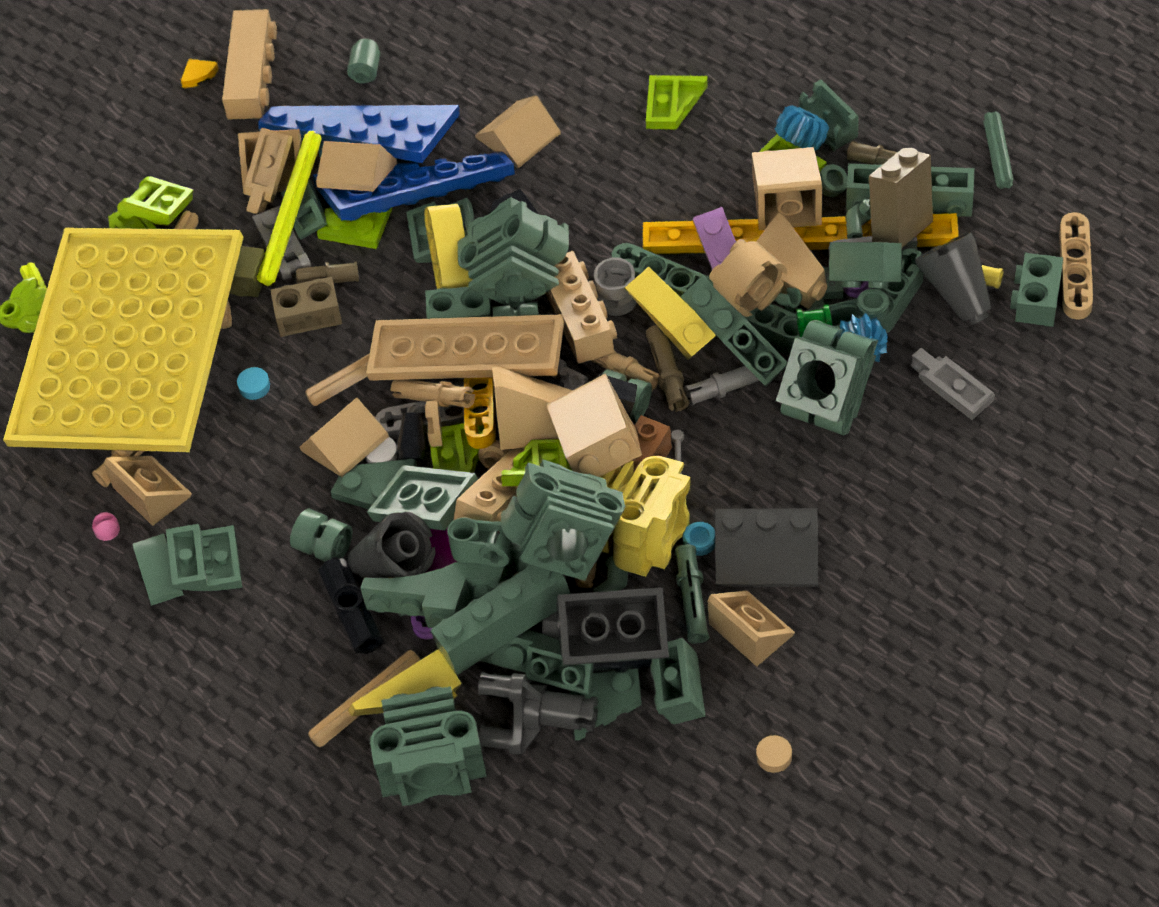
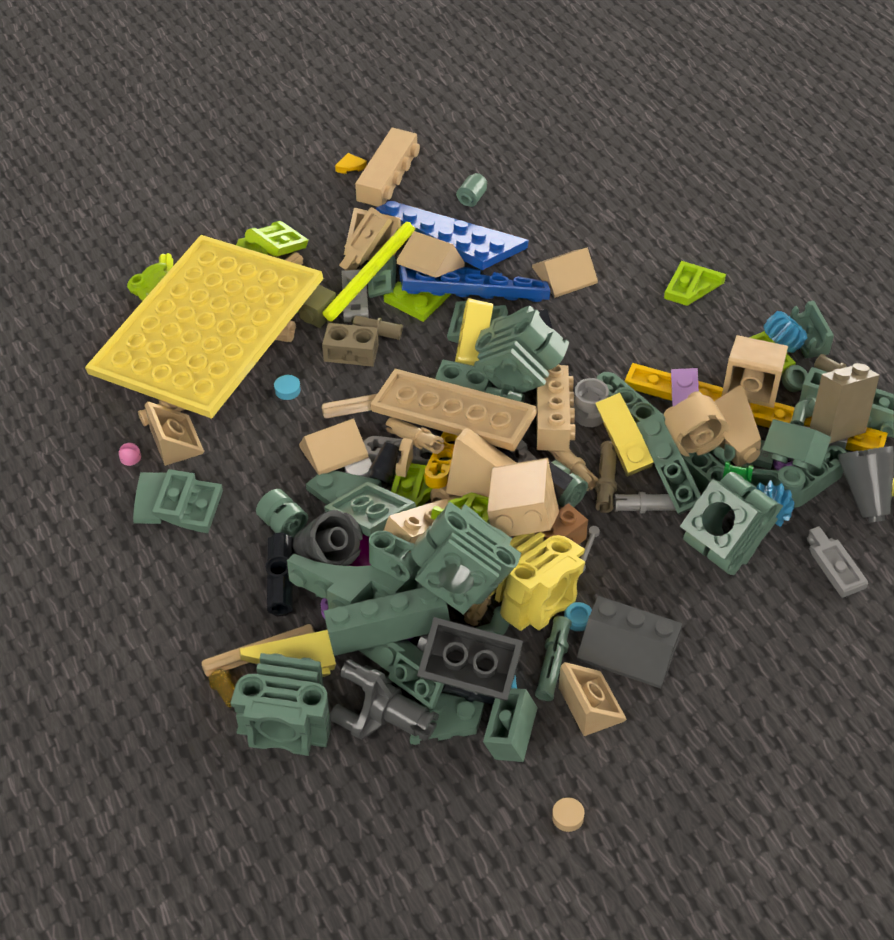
camera: 15 degrees right, 5 degrees down
none -> clear yellow pin [208,669,235,708]

